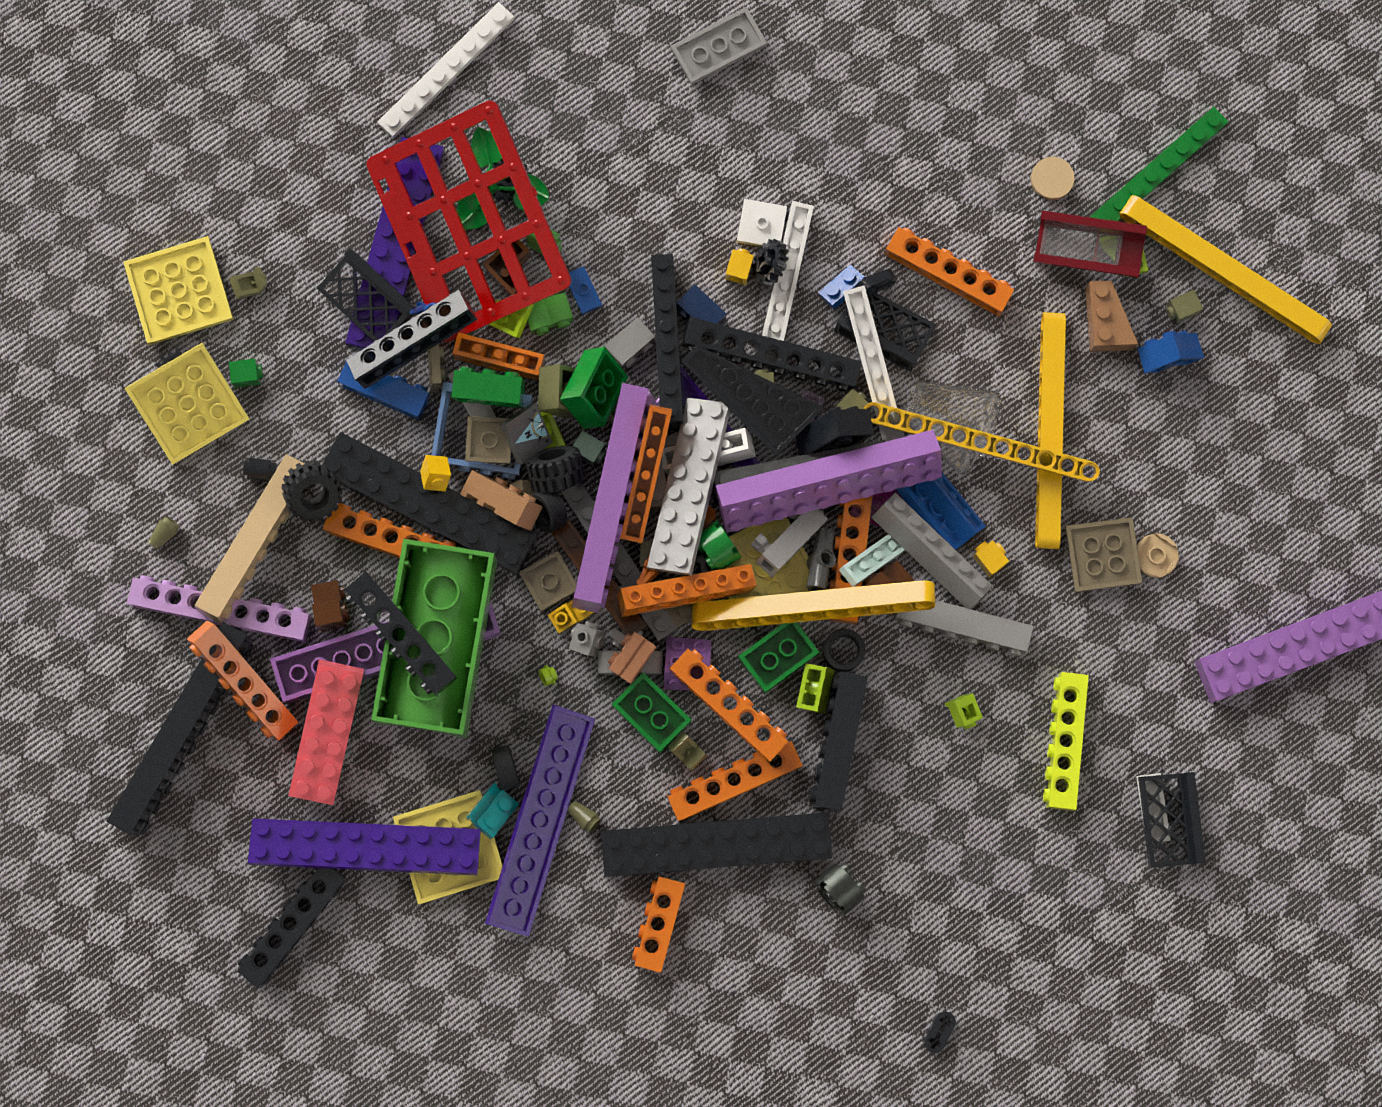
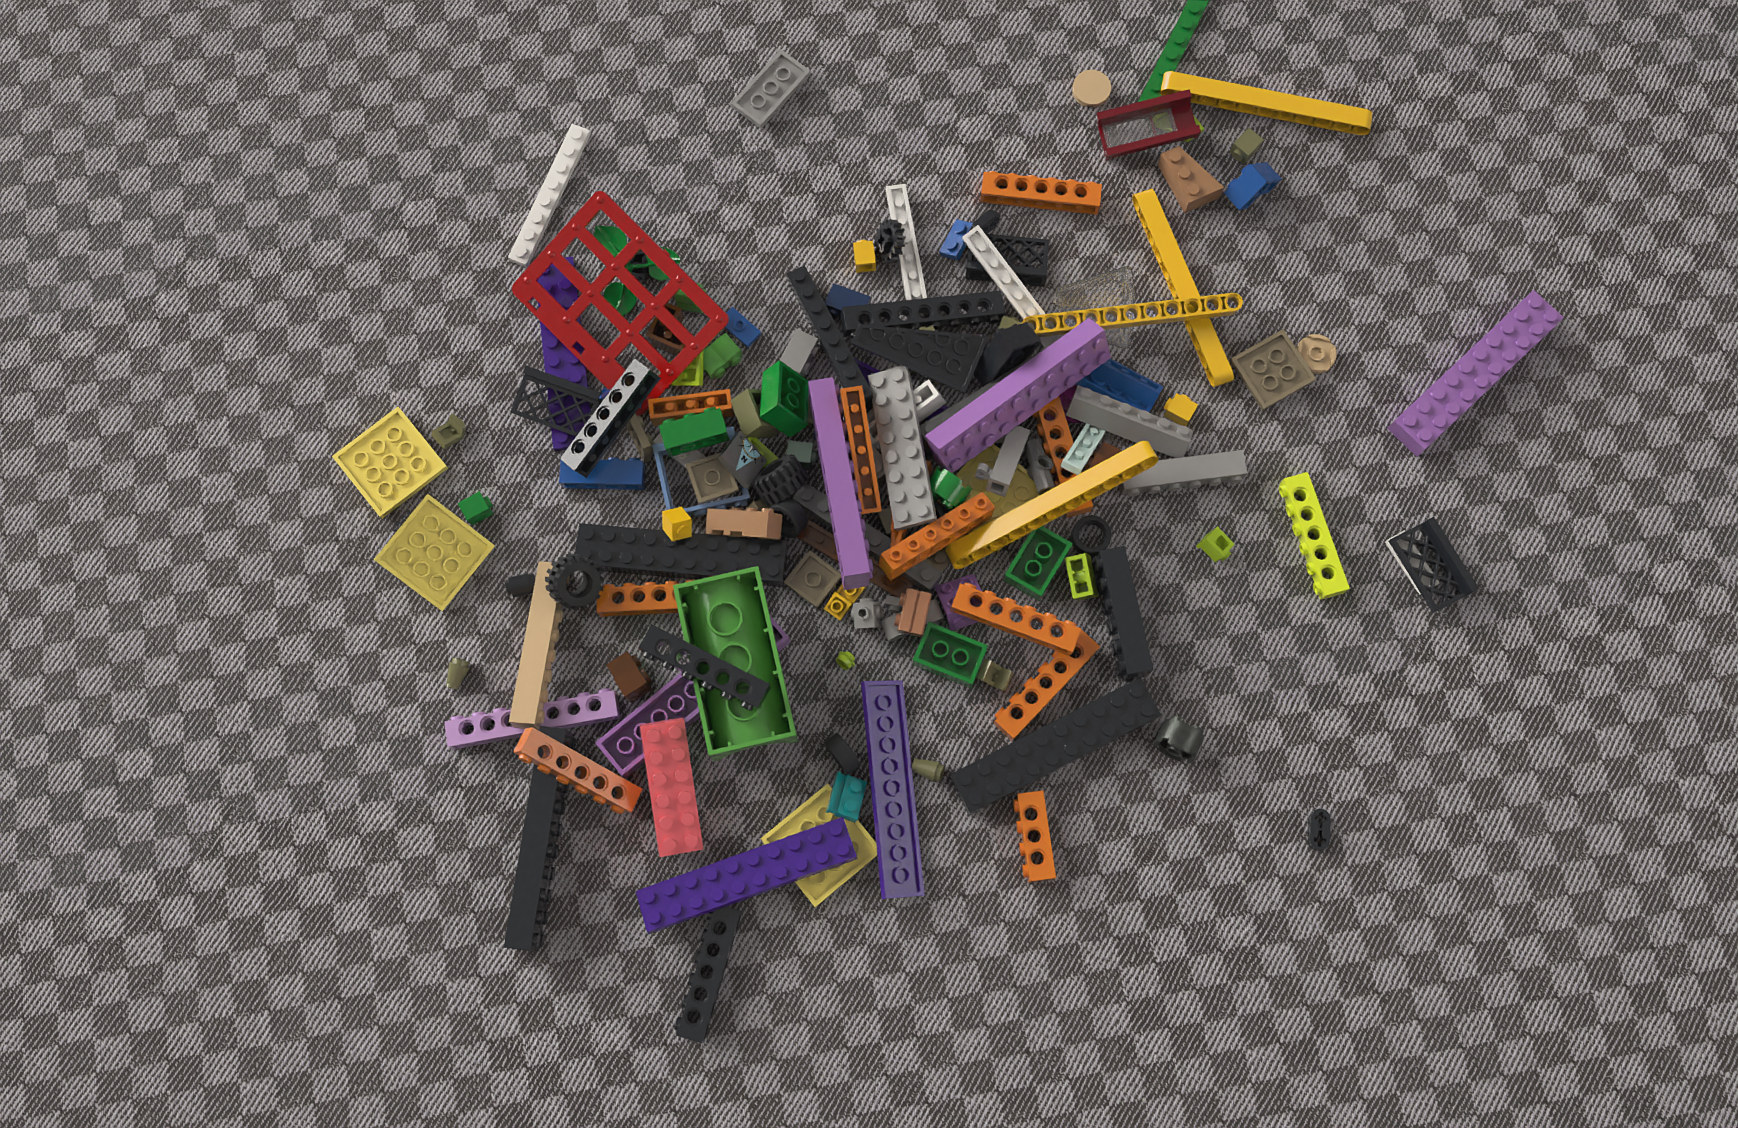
camera: 15 degrees left, 5 degrees down
white plate [737,199,787,247] -> none

